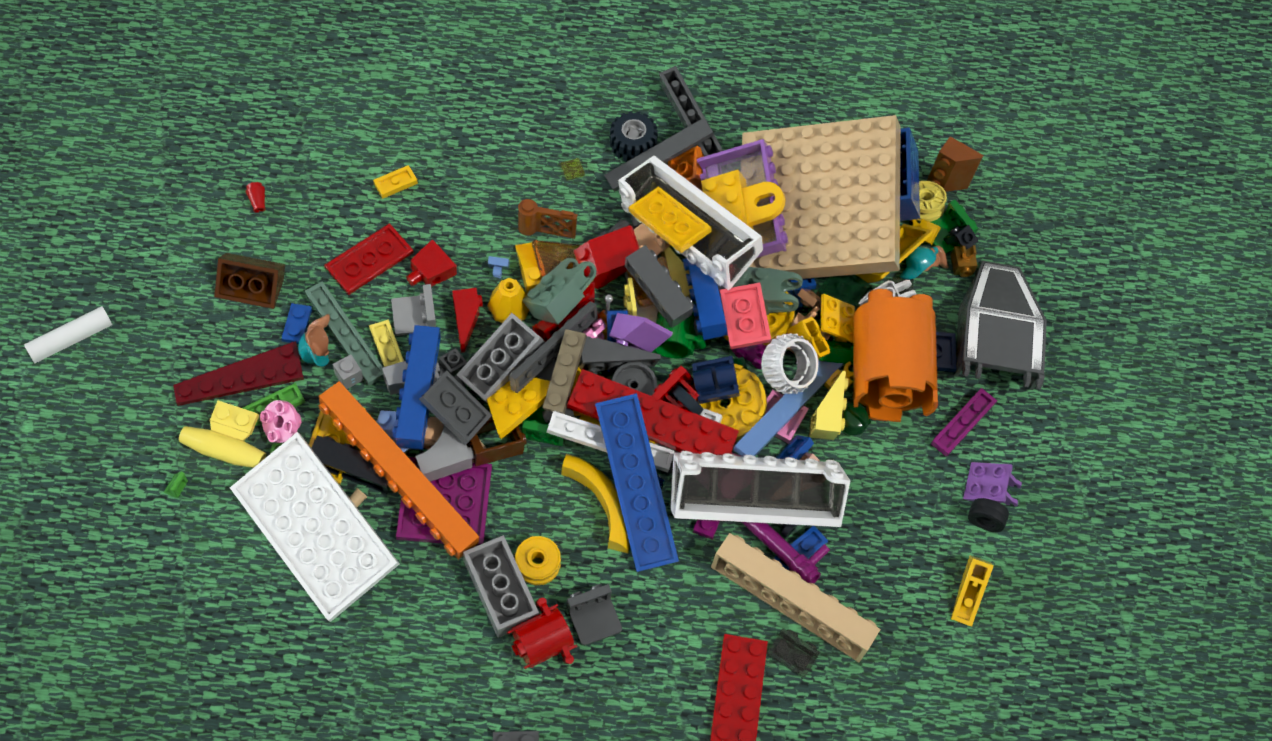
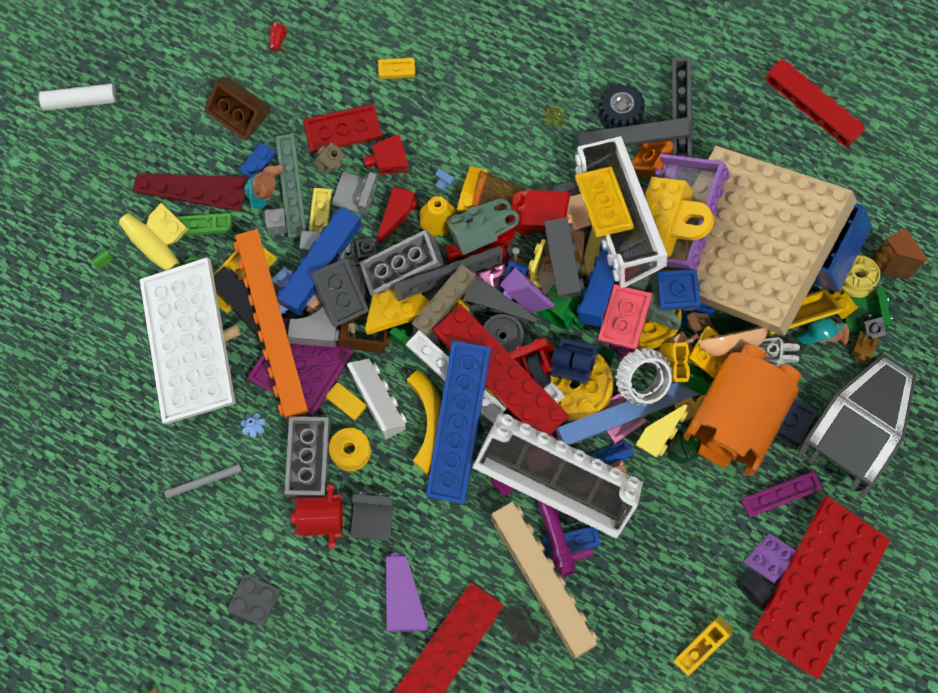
camera: 35 degrees right, 10 degrees up
bright pink plate [260,400,301,443] -> none
dark orange piece [518,199,578,239] -> none
none -> light grey bar [164,464,242,498]
none -> light blue plant [241,413,266,438]
none -> dark tan brick [312,142,345,175]
none -> yellow tile [326,382,367,421]
none -> white slope [347,359,407,440]
none -> medium lavender slope [386,553,428,632]
none -> blue plate [657,269,701,311]
none -> light nougat brick [699,327,768,356]
none -> red plate [751,497,891,680]
none -> red brick [765,59,866,149]

